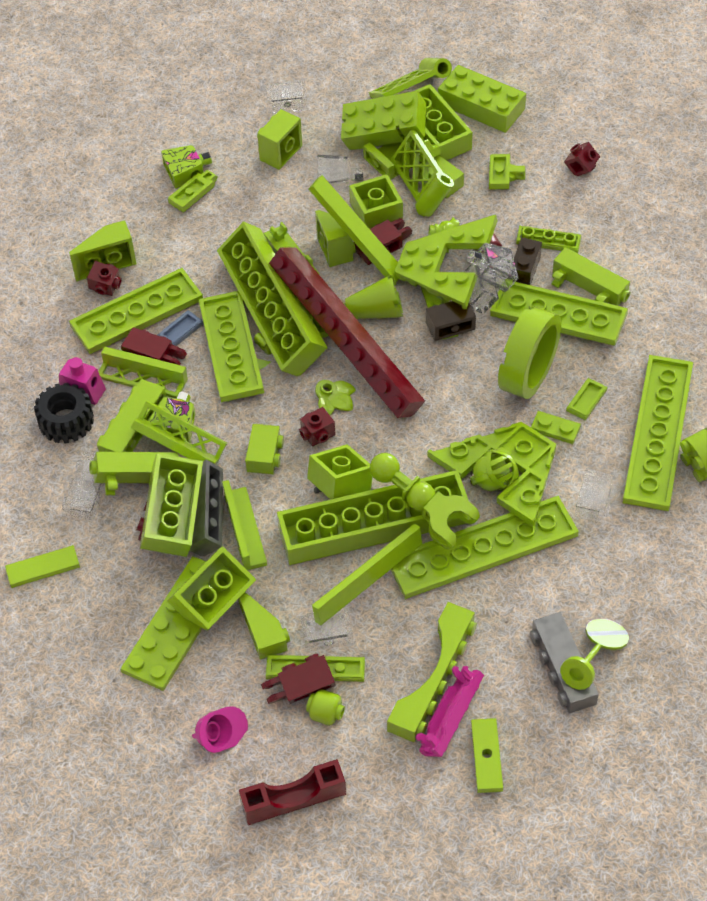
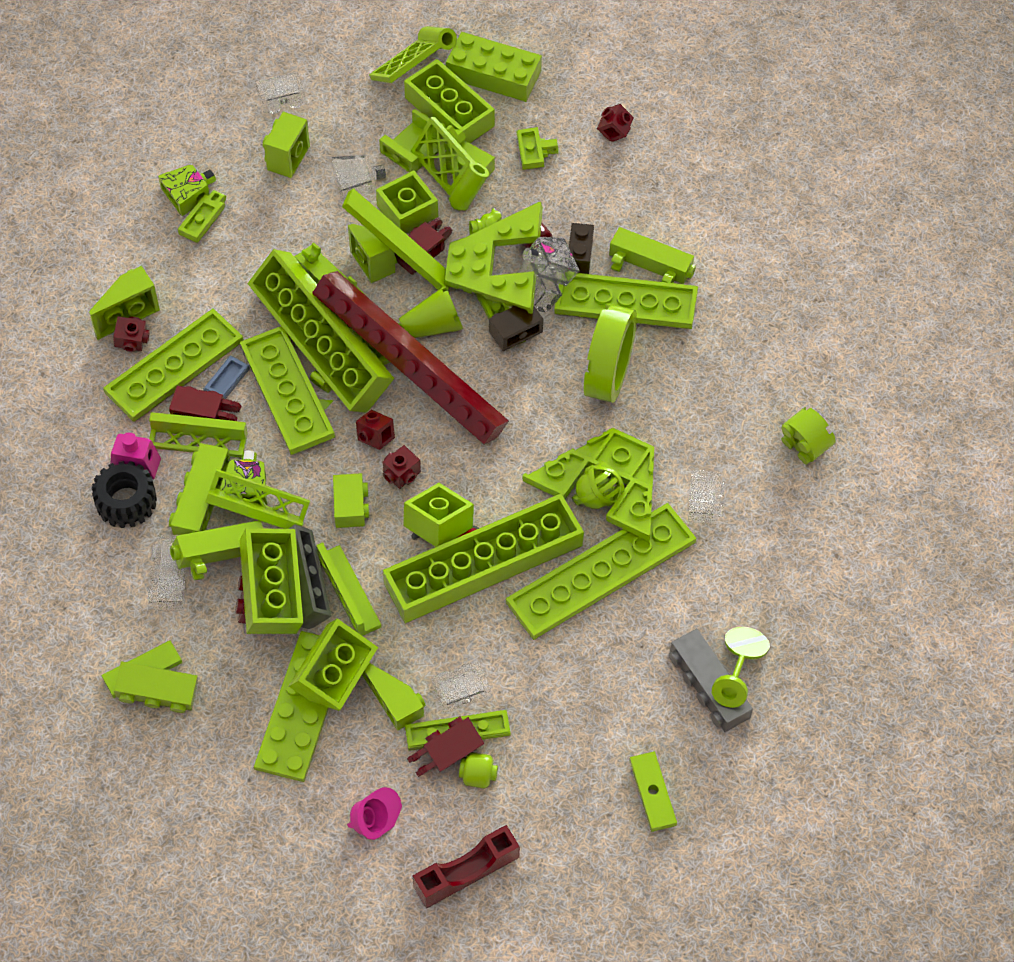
camera: 15 degrees left, 5 degrees up
lime tile [312,524,422,626] -> none
lime plate [315,380,356,415] -> none
lime piece [341,91,426,150] -> none
lime piece [370,453,480,549] -> none
lime arch [387,602,477,743] -> none
dark pink piece [416,666,484,757] -> none
lime tile [516,226,581,253] -> none
lime plate [531,411,581,444] -> none
lime tile [566,378,608,421] -> none
lime plate [622,355,693,511] -> none
none -> lime brick [114,661,198,713]
none -> dark red brick [356,409,395,450]

